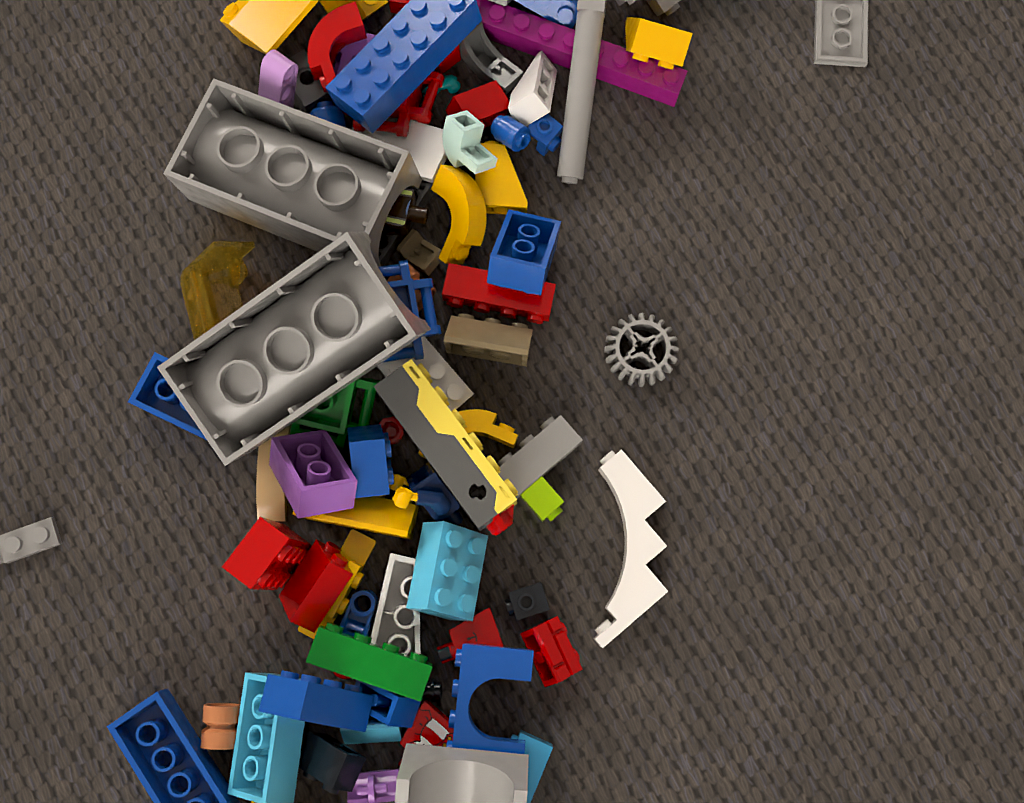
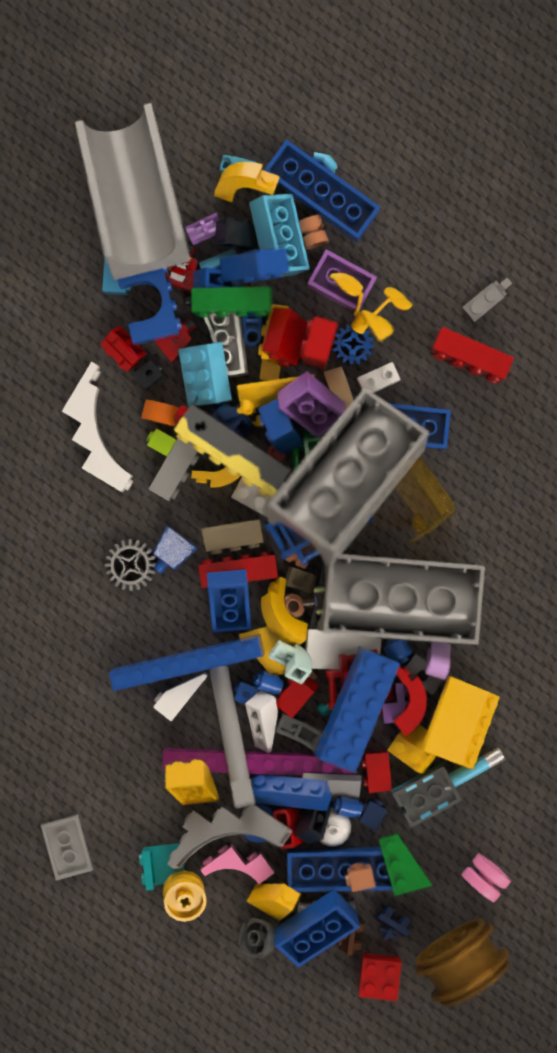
camera: 160 degrees right, 10 degrees up
none -> blue brick [109,634,265,691]
none -> orange brick [141,400,178,427]
none -> torso [153,526,197,574]
none -> white slope [153,672,208,721]
none -> nougat head [284,594,305,618]
none -> medium lavender brick [307,250,377,312]
none -> yellow plant [329,273,412,341]
none -> blue gear [332,324,374,366]
none -> white brick [356,362,401,393]
none -> red brick [430,327,514,384]

